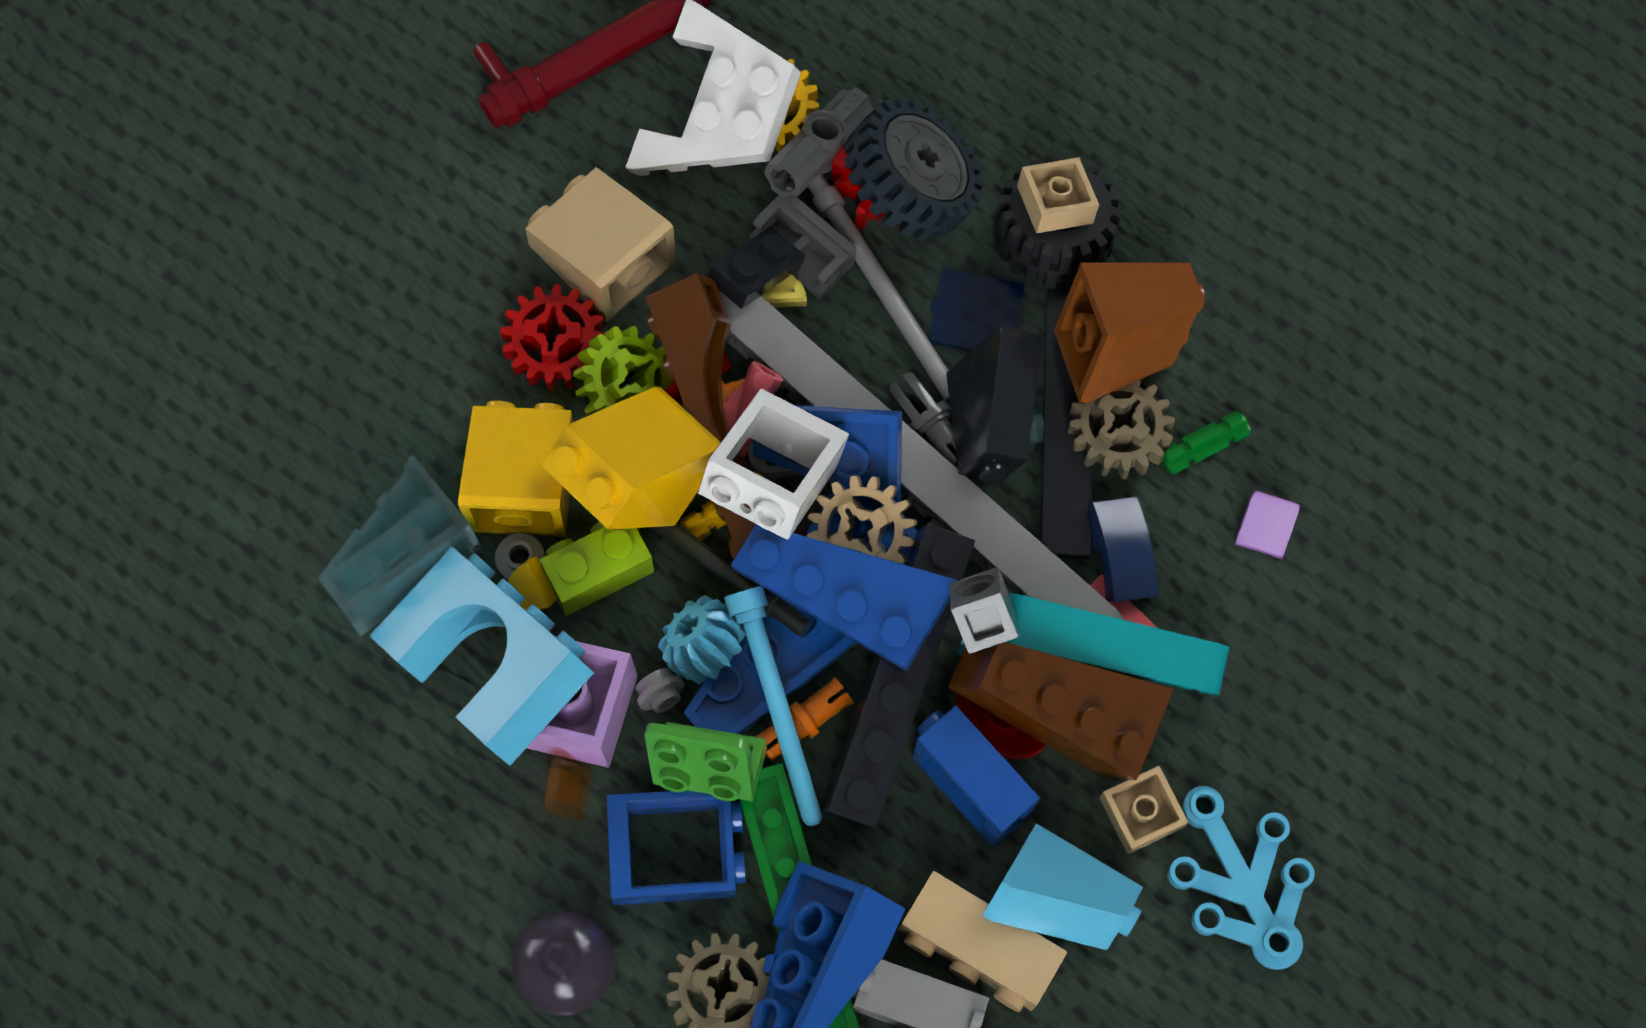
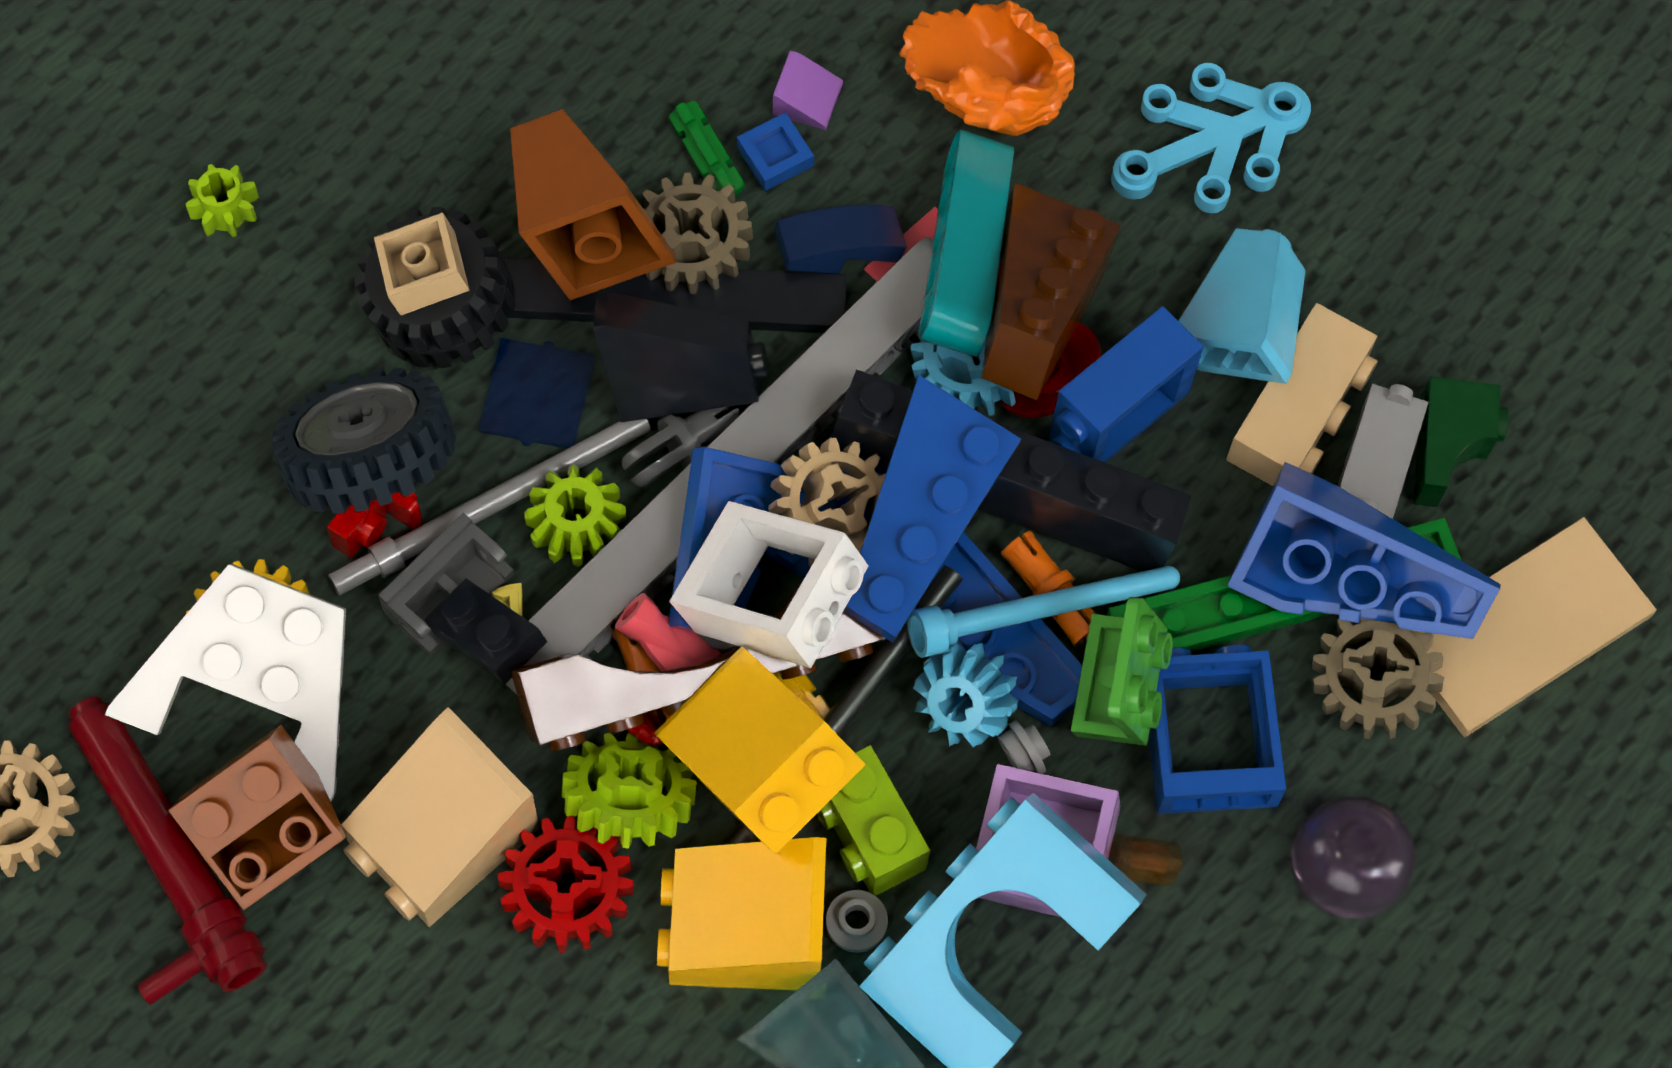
camera: 90 degrees left, 5 degrees down
yellow tile [508,556,558,611] -> none
dark grey piece [764,87,874,198] -> none
brick [949,567,1018,654] -> none
tan piece [1099,766,1189,854] -> none
none -> slope [168,725,346,910]
none -> lime gear [185,164,259,237]
none -> lime gear [524,463,626,568]
none -> blue plate [737,112,814,191]
none -> orange hair [899,0,1075,136]

